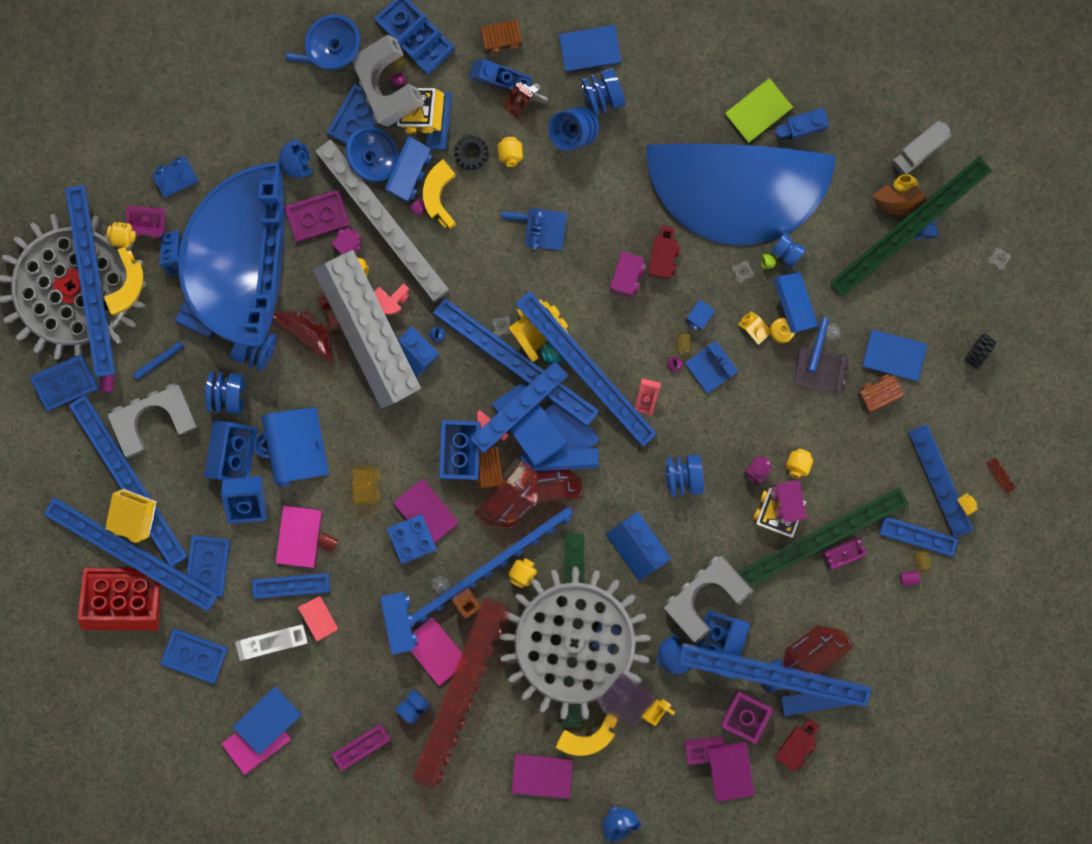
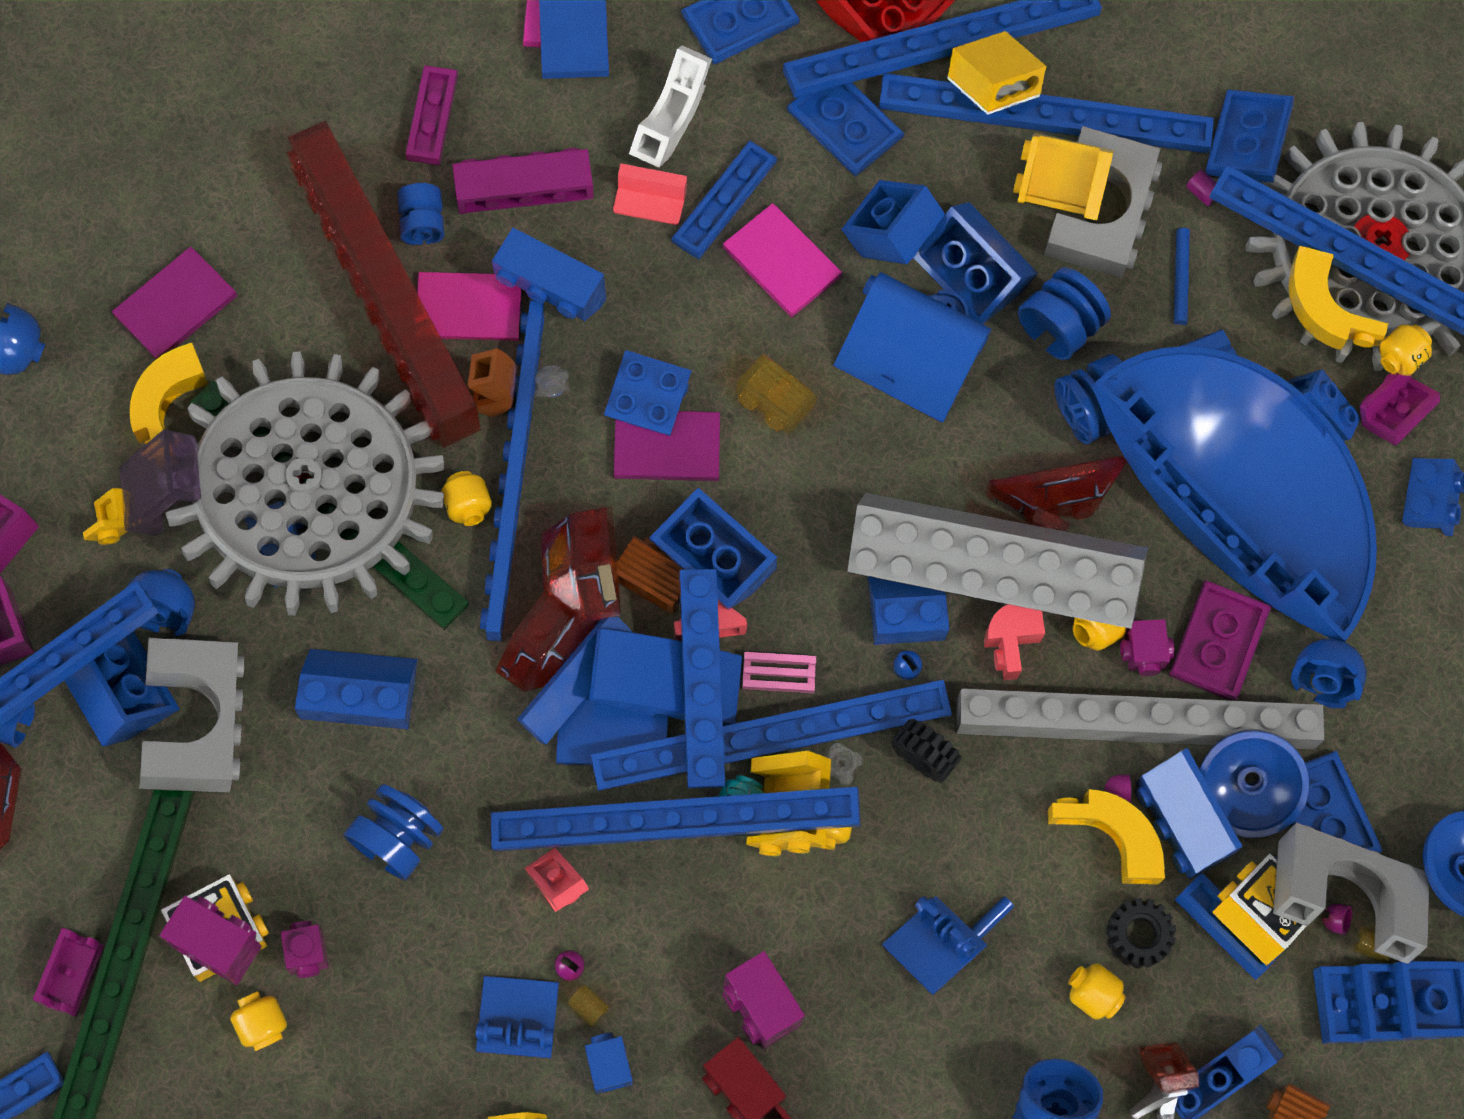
camera: 125 degrees right, 15 degrees down
clear red hinge [317,532,339,552] -> none
none -> magenta brick [453,148,593,214]
none -> bright pink tile [742,652,816,693]
none -> black tyre [891,719,961,783]
none -> yellow panel [1013,133,1114,220]

